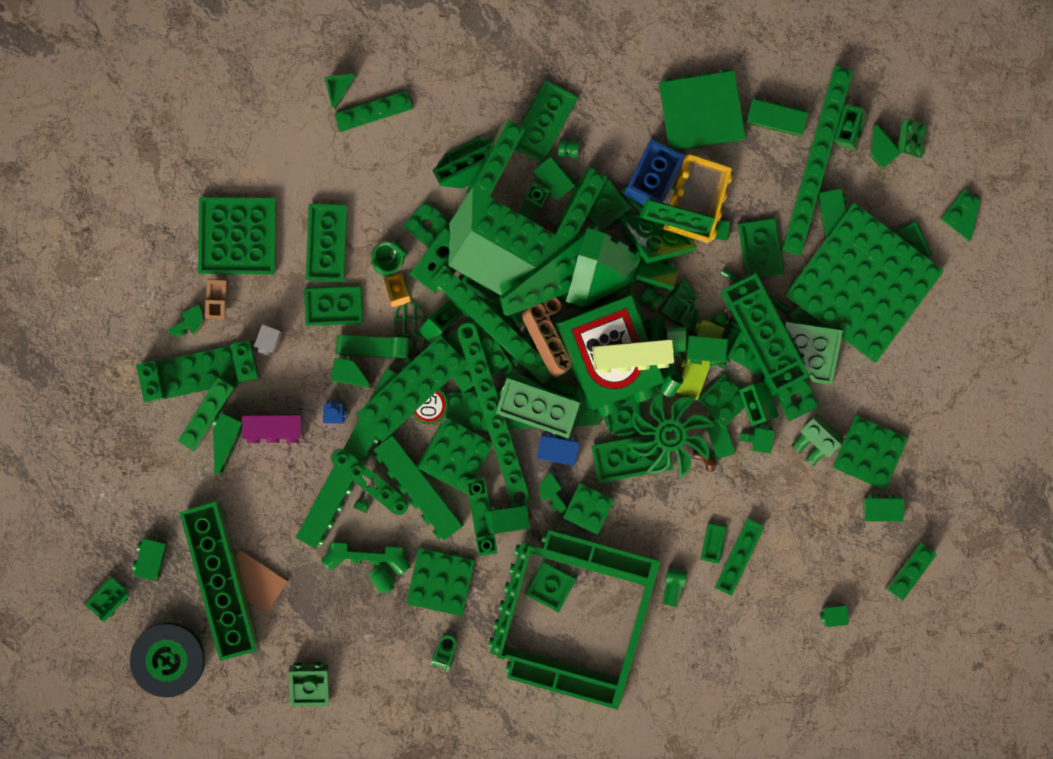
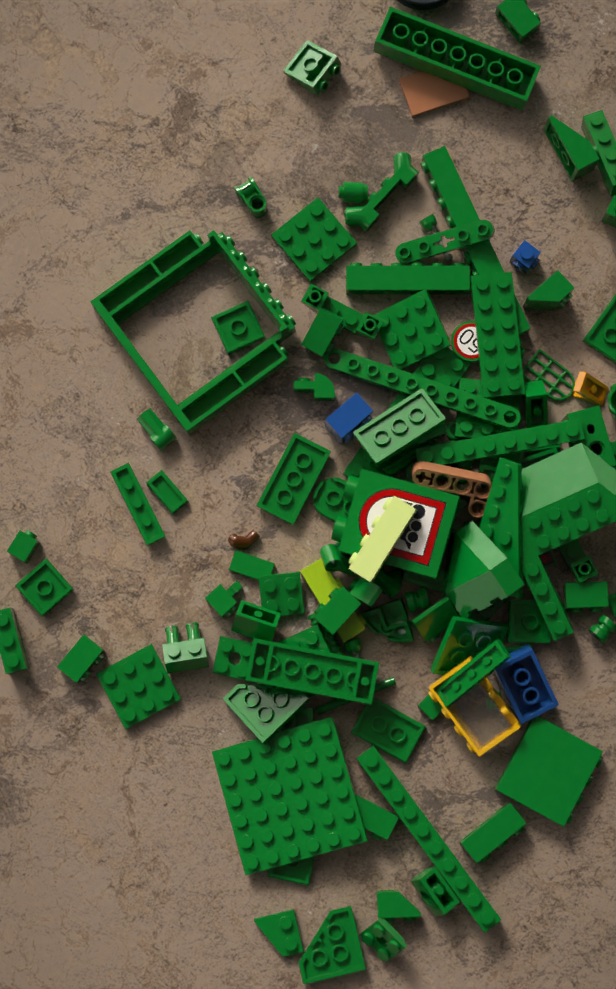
camera: 120 degrees right, 5 degrees down
magenta brick [242,415,304,443] -> none
green beam [335,335,411,359] -> none
green brick [563,483,614,535] -> none
green piece [627,392,714,479] -> none
none -> green plate [15,558,74,617]
none -> green plate [298,905,366,984]

